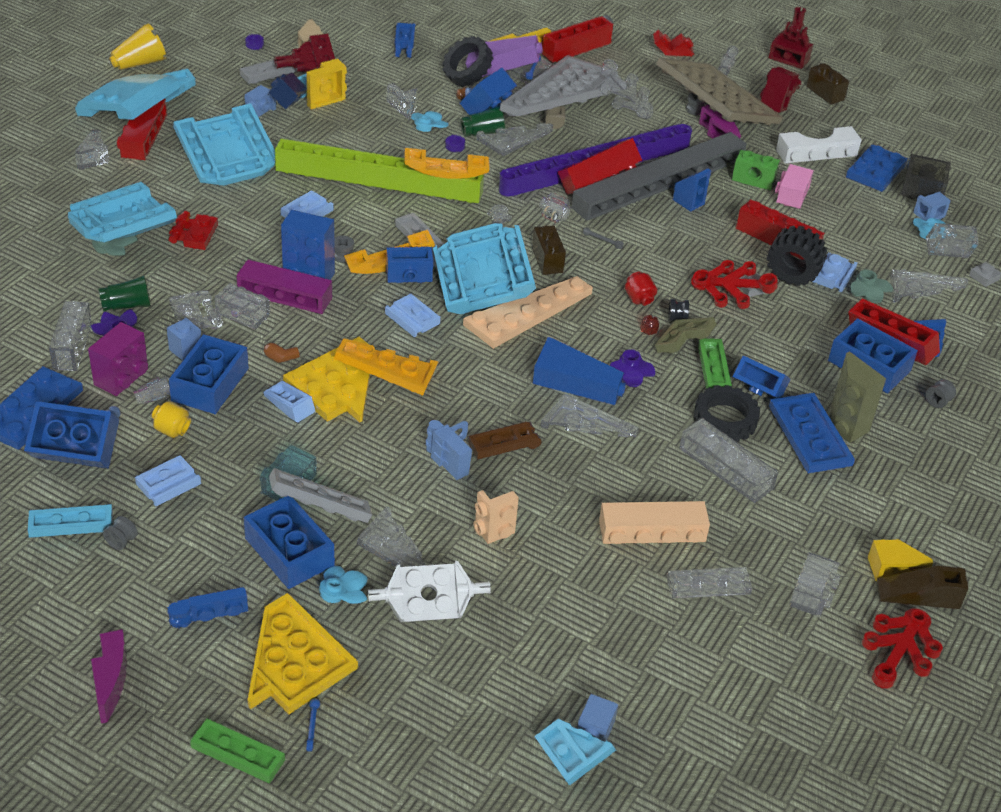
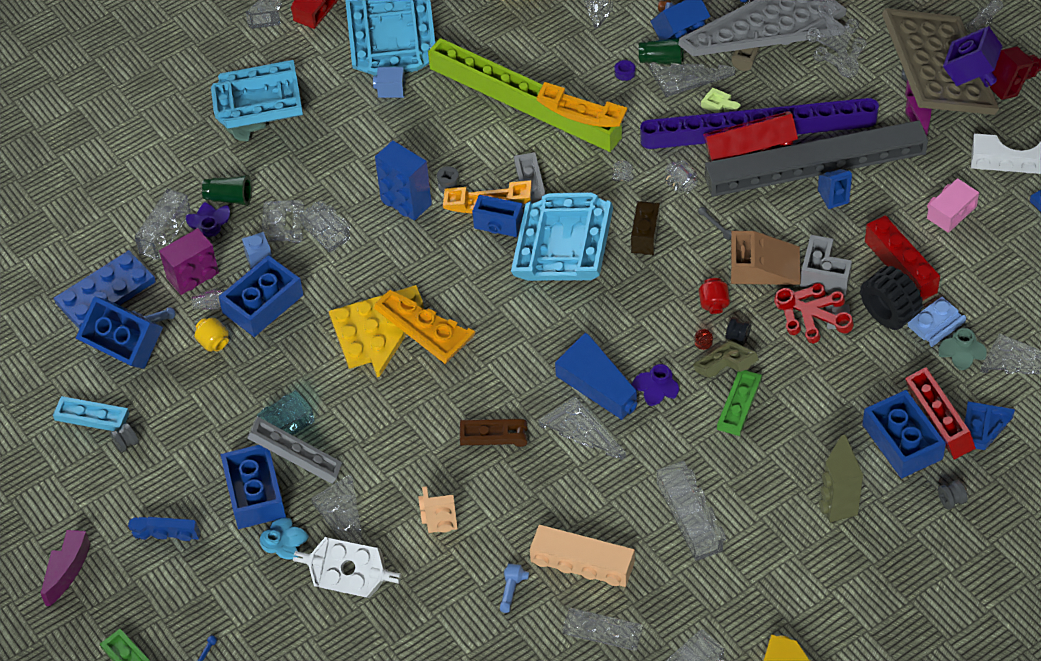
camera: 30 degrees right, 10 degrees up
light blue plate [135,455,201,506] -> none
red plate [169,211,218,250] -> none
magenta brick [236,259,332,314] -> none
yellow wing [247,593,358,714] -> none
light blue slope [263,381,315,422] -> none
dark orange arm [264,343,300,363] -> none
light blue plate [281,190,334,218] -> none
light blue plate [385,294,440,337] -> none
medium azure plate [411,111,449,132] -> none
medium blue piece [426,420,472,480] -> none
light nougat wing [463,276,593,349] -> none
black tyre [693,385,760,442] -> none
bright green brick [732,150,780,191] -> none
blue brick [733,355,791,398] -> none
blue plate [769,393,855,473] -> none
none -> medium blue brick [373,67,405,98]
none -> medium blue piece [500,563,529,613]
none -> yellowish green plate [701,88,741,113]
none -> medium nougat slope [731,231,801,285]
none -> light grey brick [800,235,852,296]
none -> dark purple brick [943,26,1002,87]

